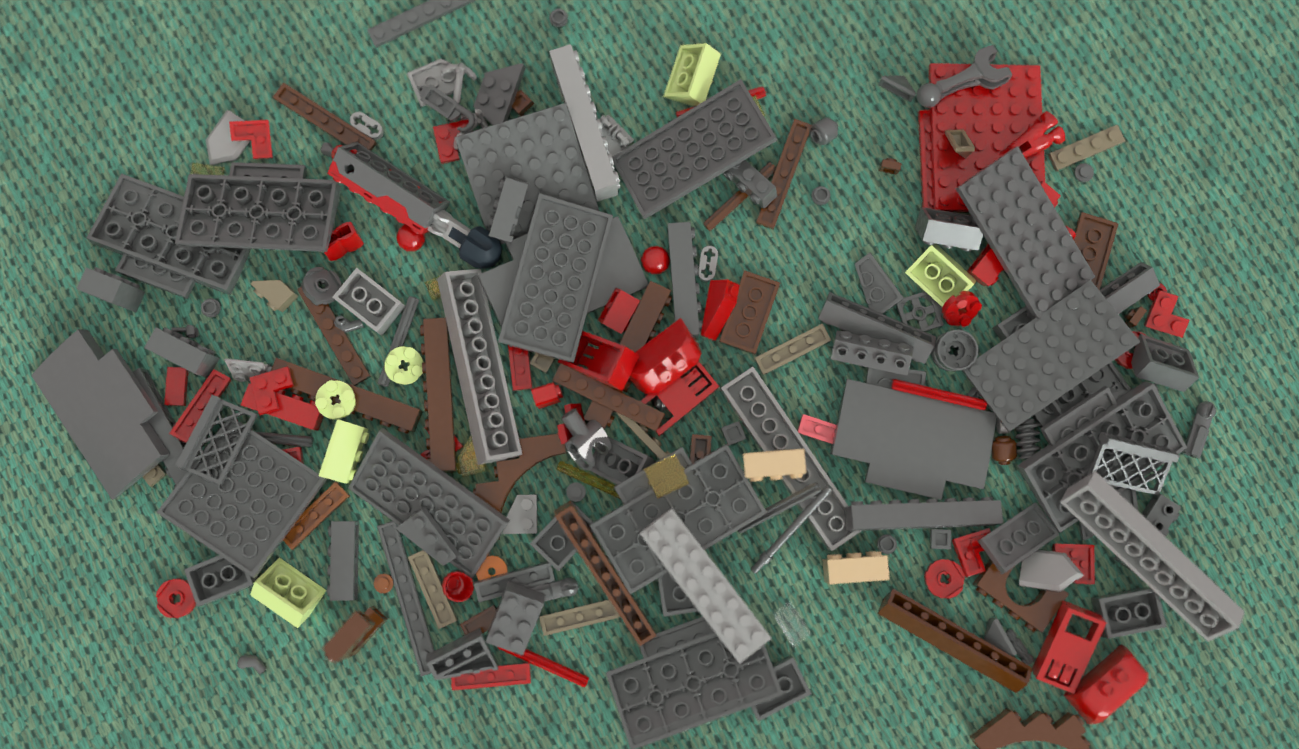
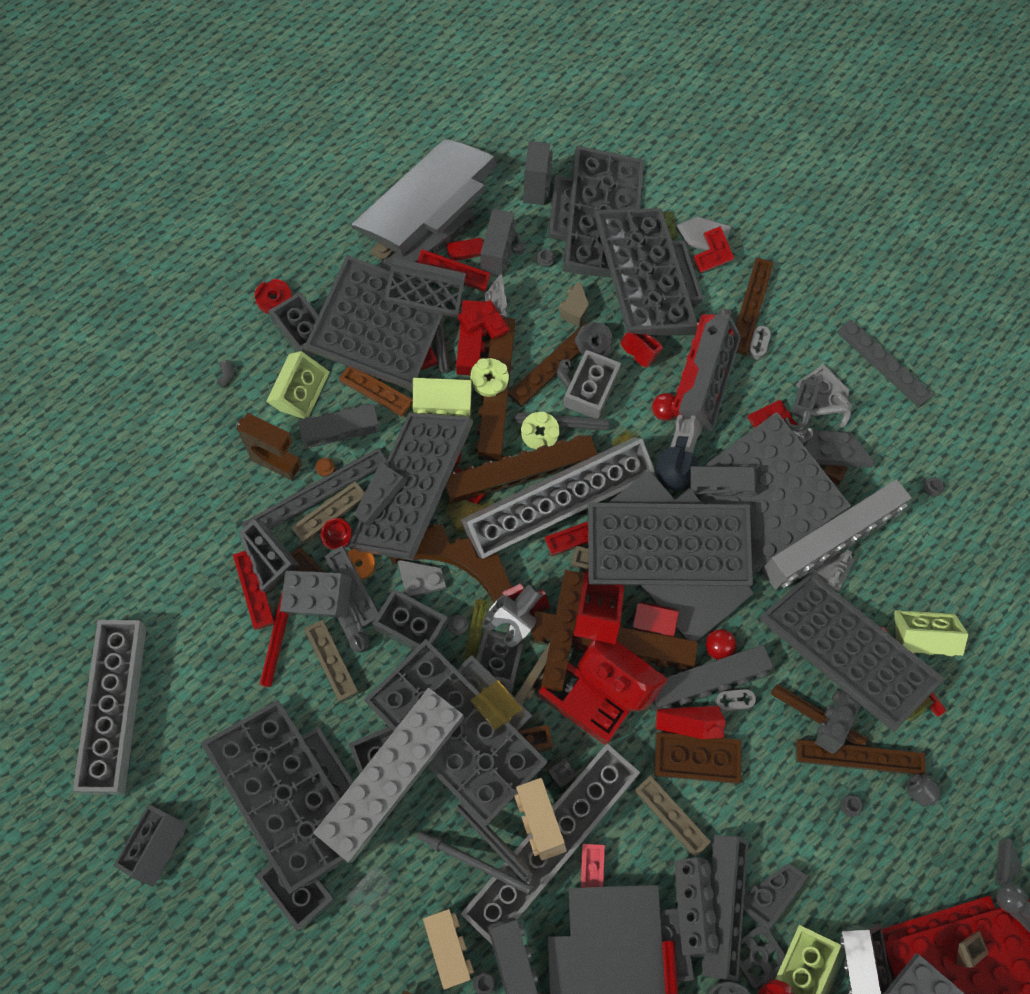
camera: 70 degrees right, 15 degrees down
red brick [531,382,563,409] -> none
reddish brown brick [554,500,657,646] -> none
reddish brown plate [879,158,902,175] -> none

